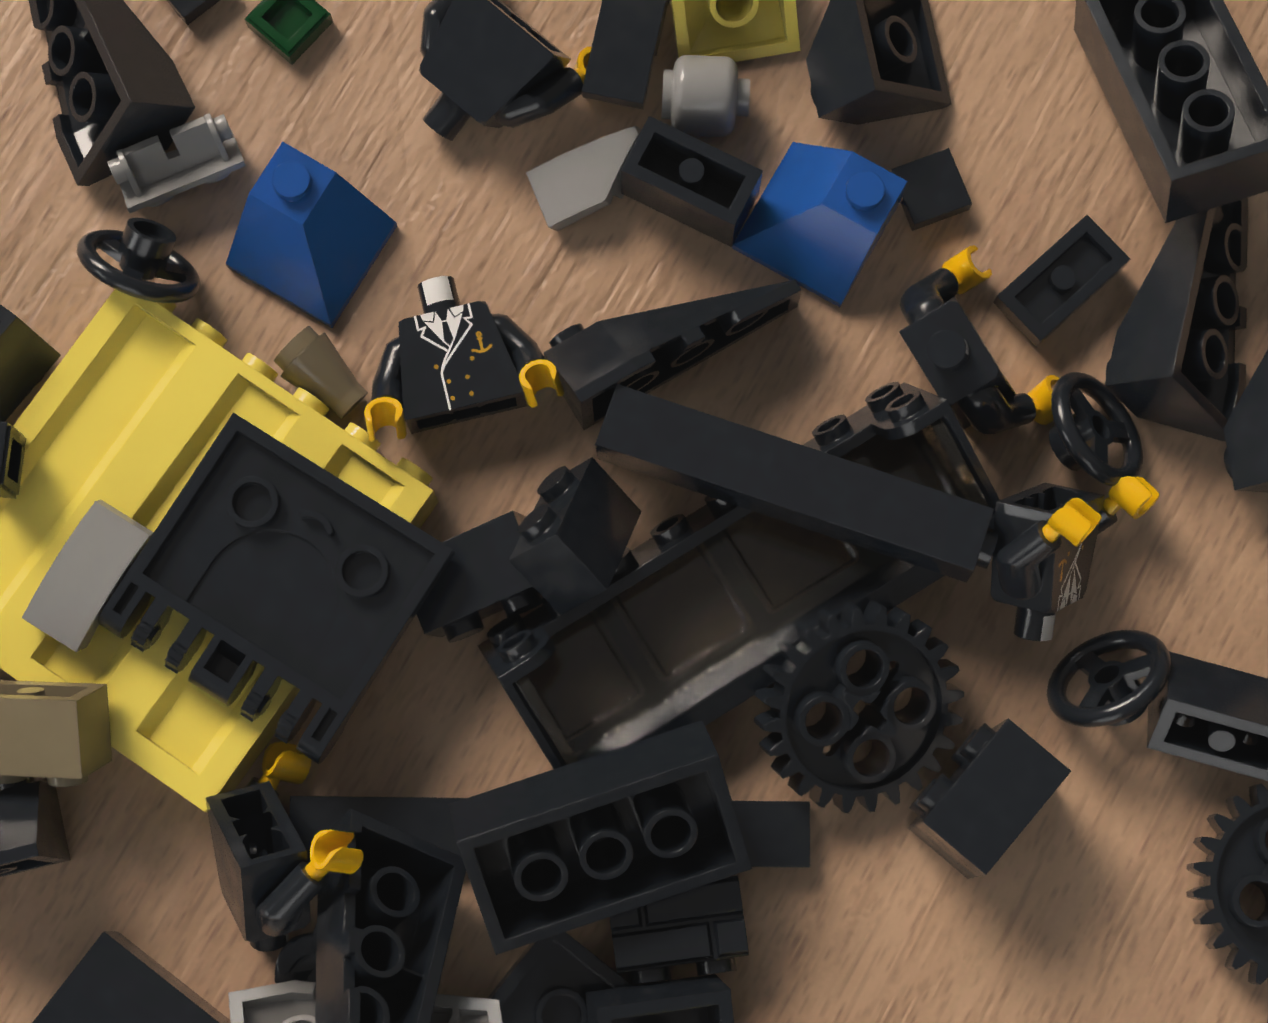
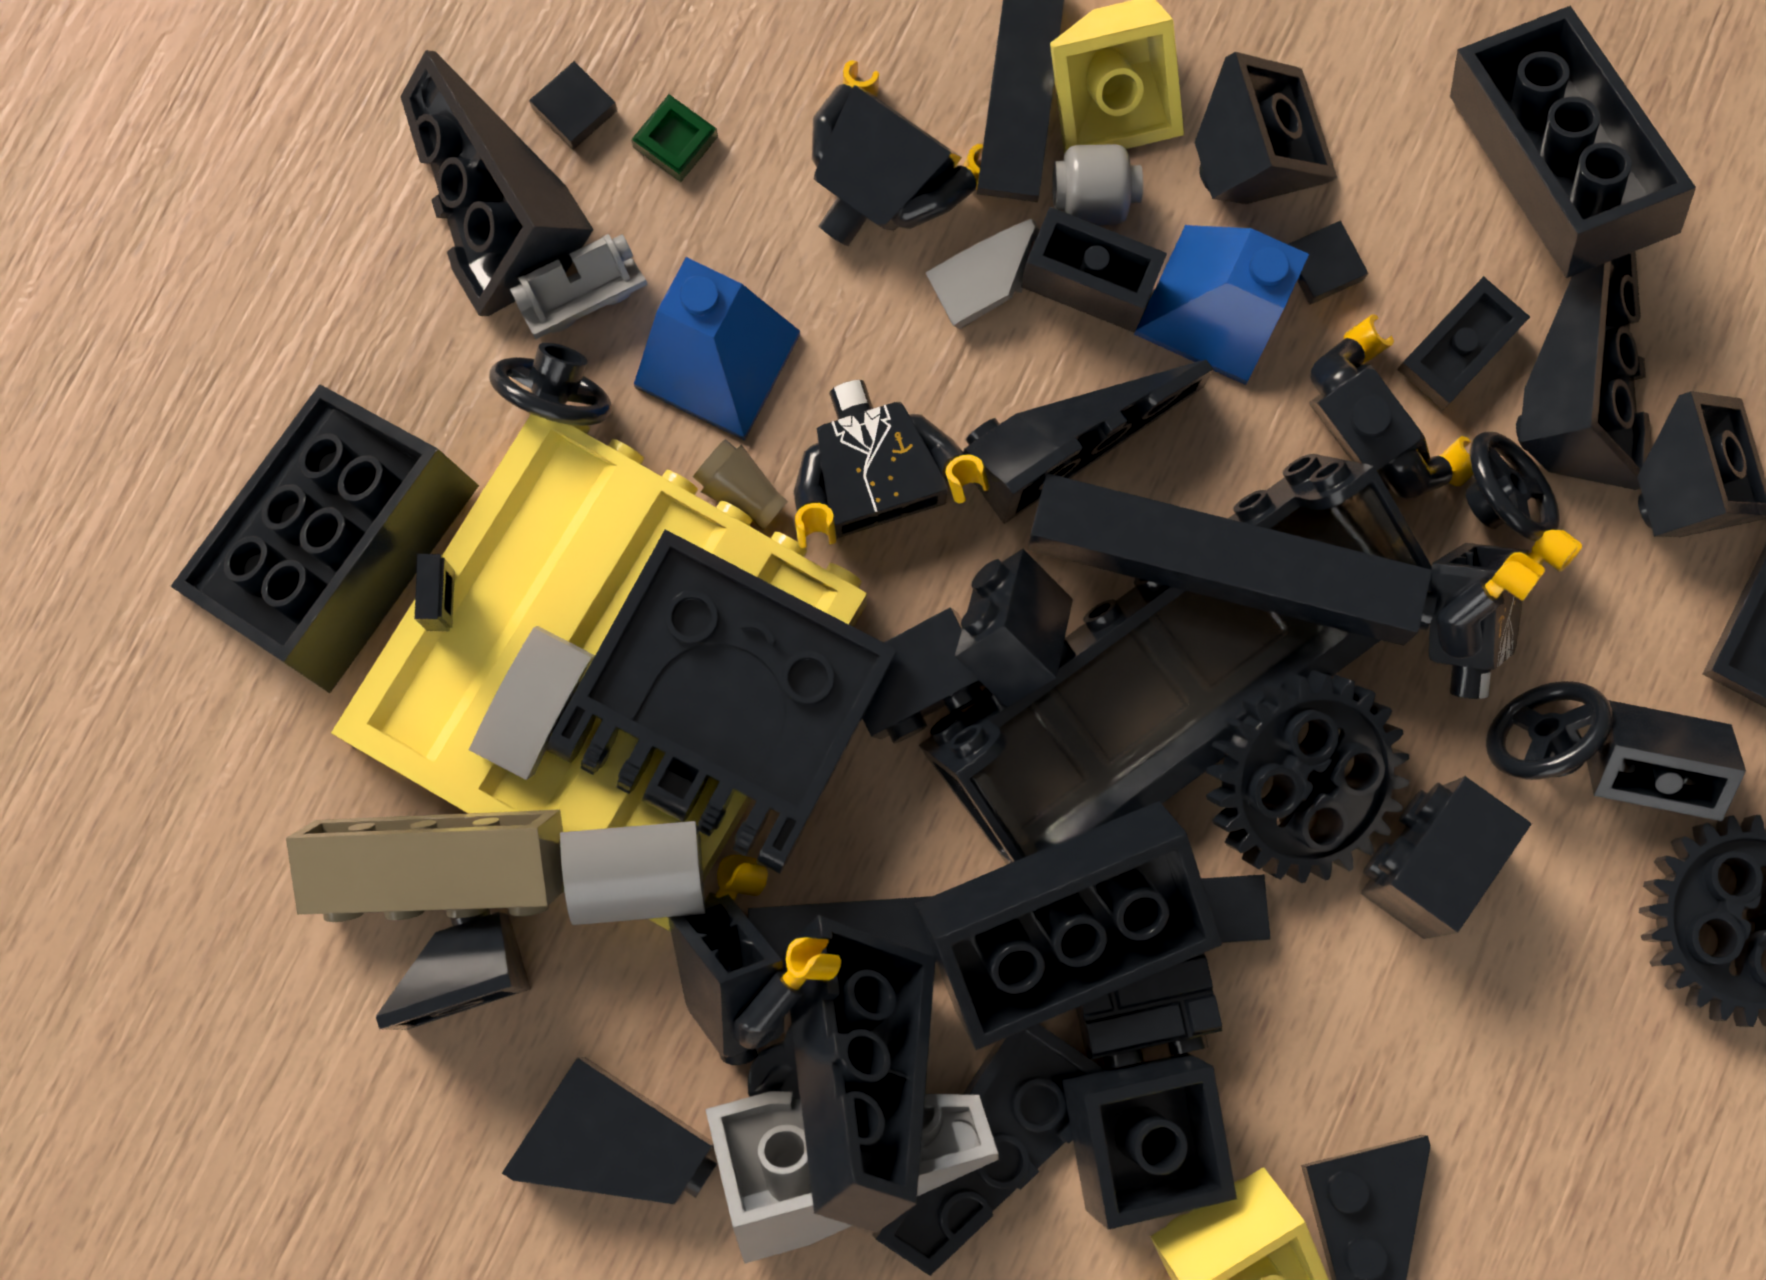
camera: 10 degrees left, 0 degrees up
none -> light grey brick [560,821,705,925]

